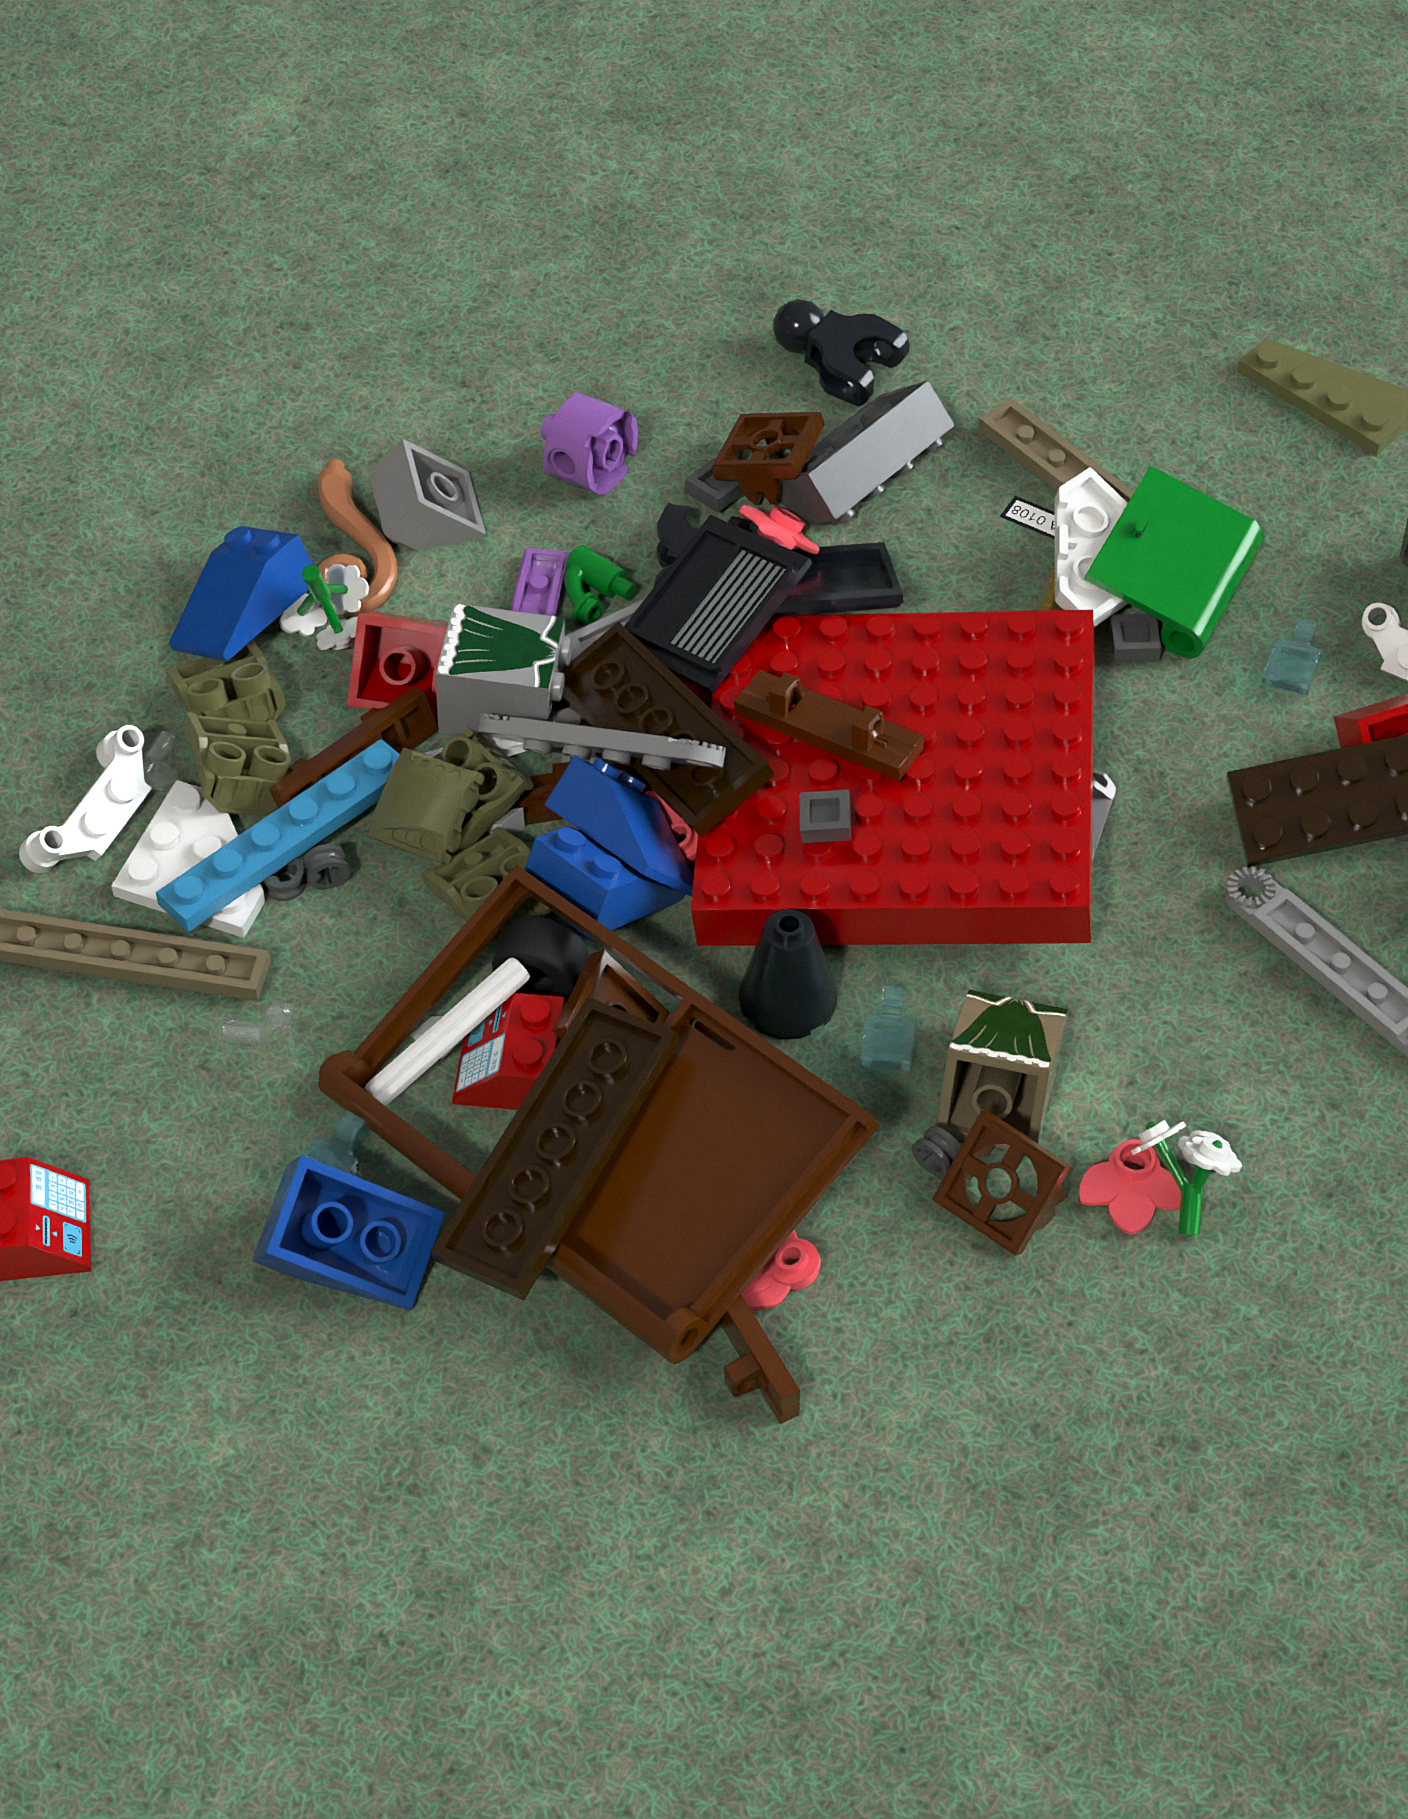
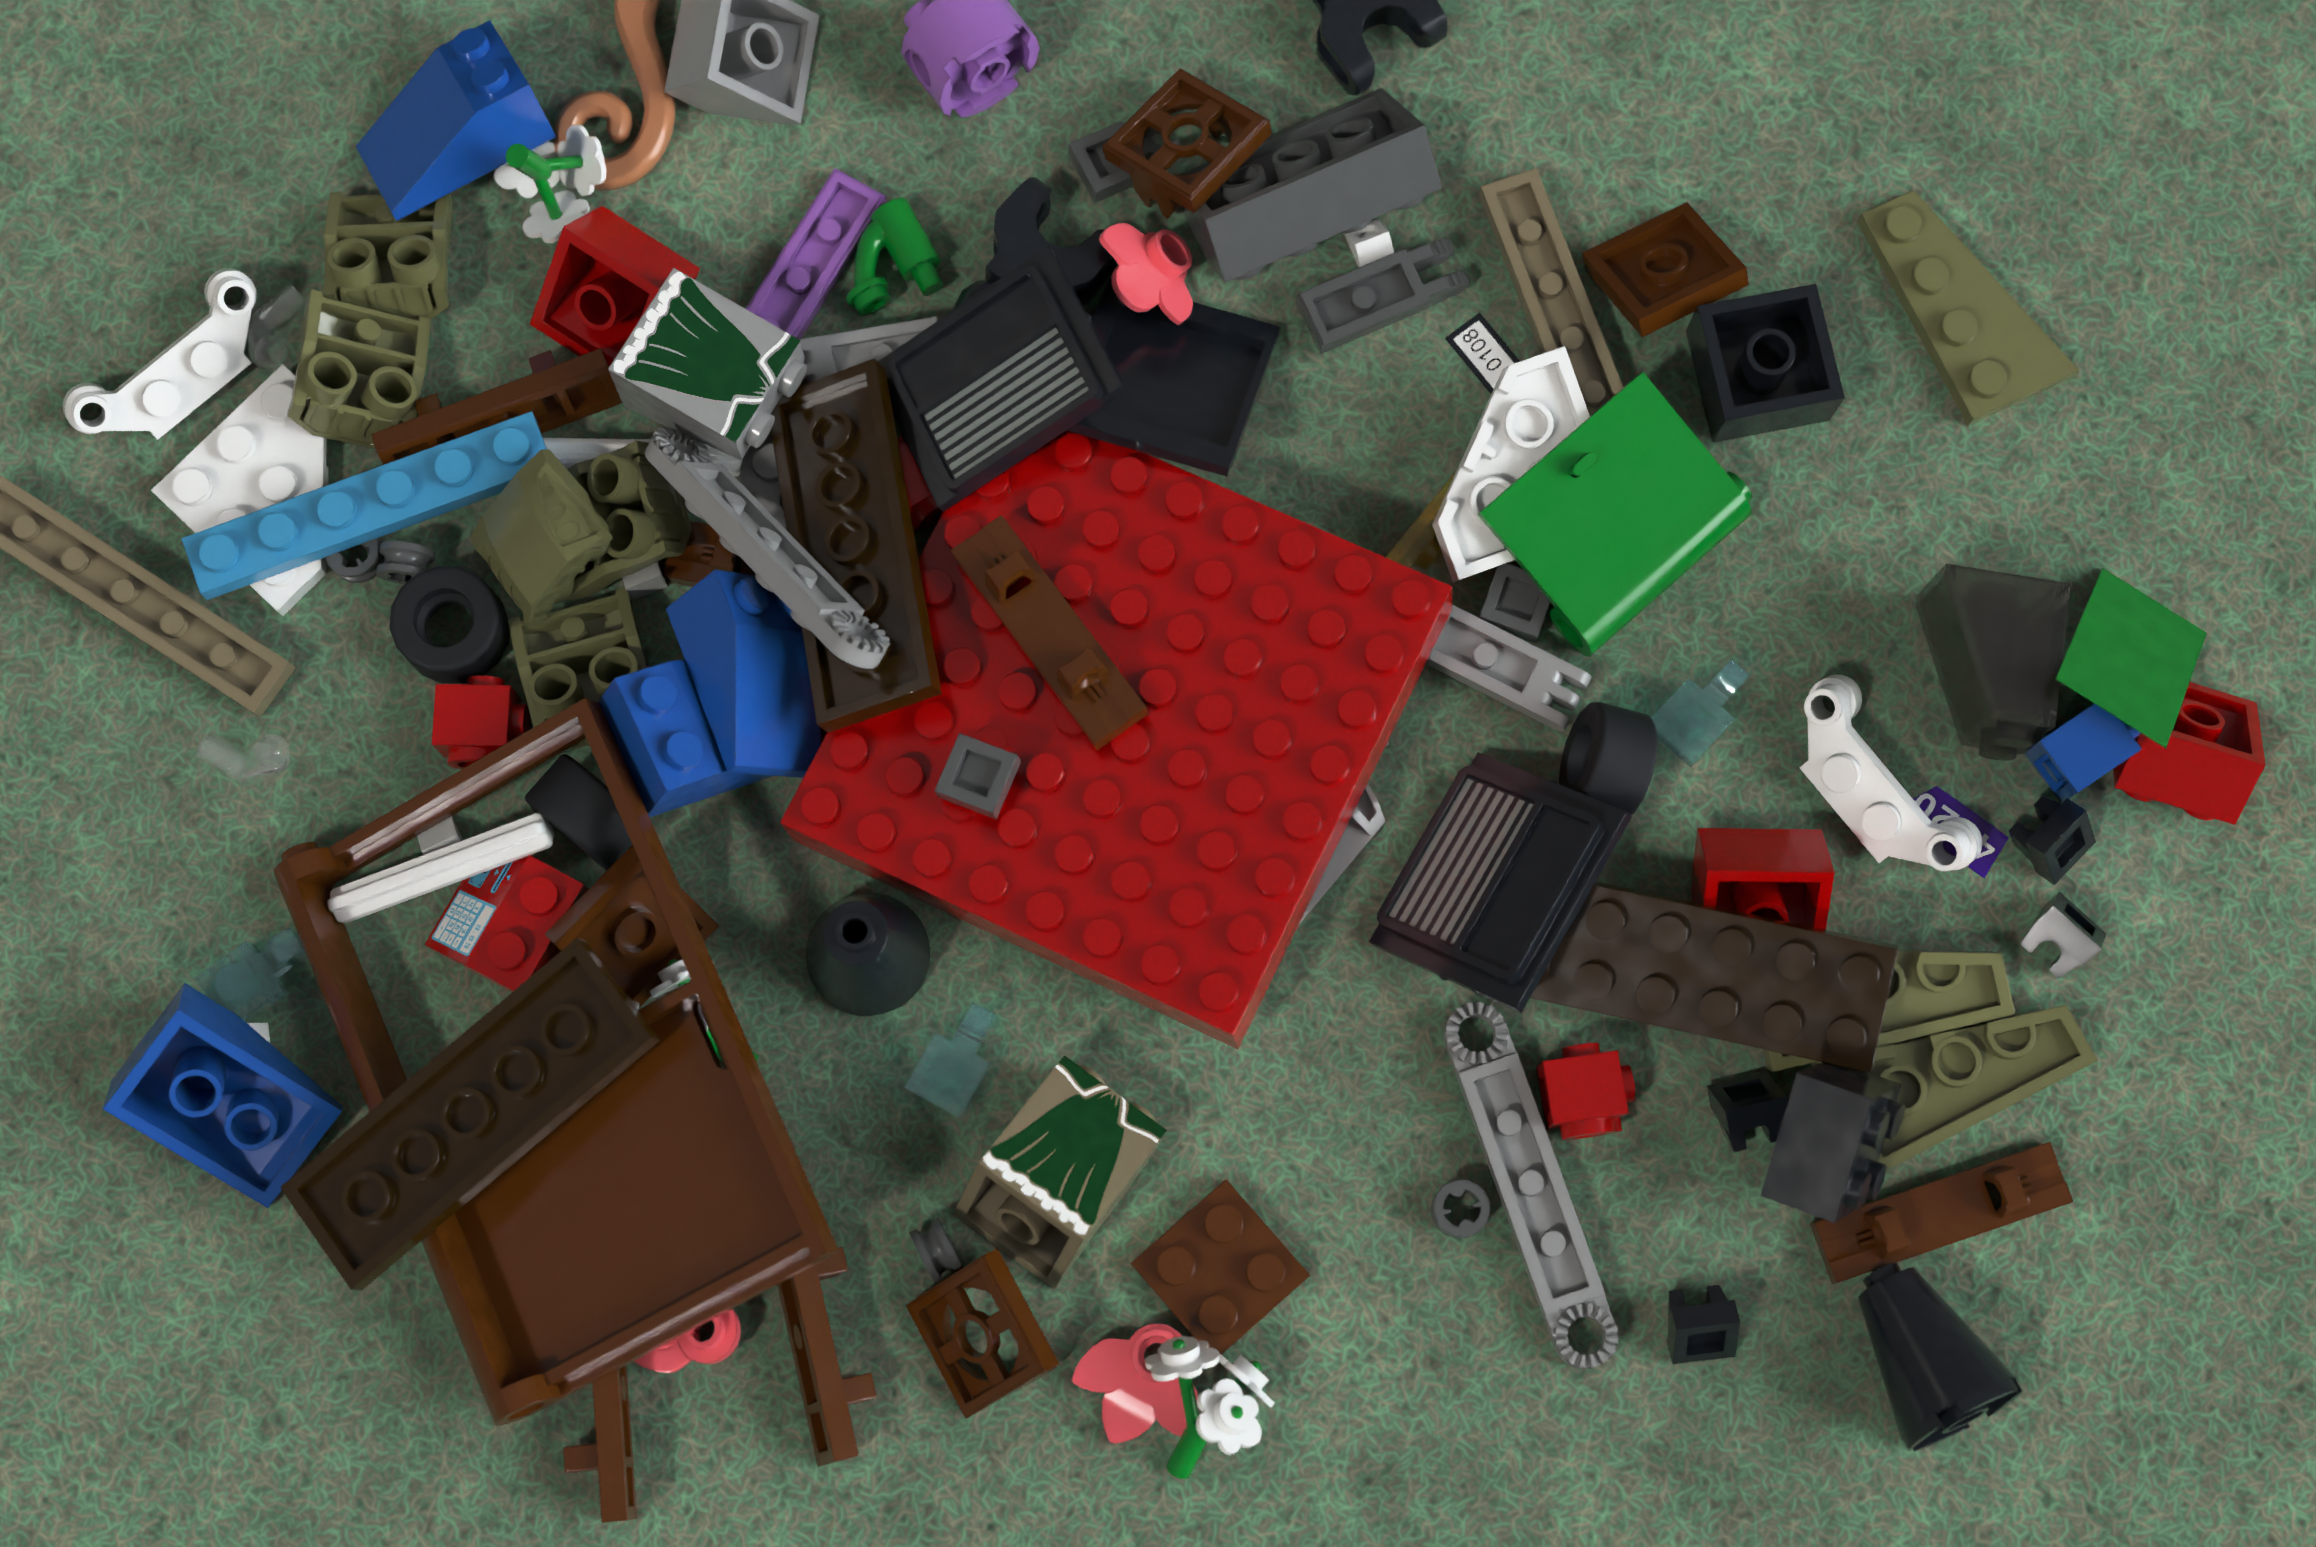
camera: 20 degrees right, 25 degrees up
none -> black tyre [390,566,509,684]
none -> red brick [432,676,530,769]
none -> reddish brown hinge [778,1247,877,1467]
none -> reddish brown plate [1131,1179,1310,1355]
none -> dark grey hinge [1296,238,1471,354]
none -> white piece [1344,218,1394,268]
none -> black piece [1369,753,1632,1013]
none -> light grey hinge [1426,604,1592,732]
none -> dark grey bush [1431,1180,1490,1238]
none -> red brick [1535,1042,1636,1140]
none -> black tyre [1559,702,1658,815]
none -> reddish brown plate [1582,202,1749,337]
none -> black brick [1685,284,1845,443]

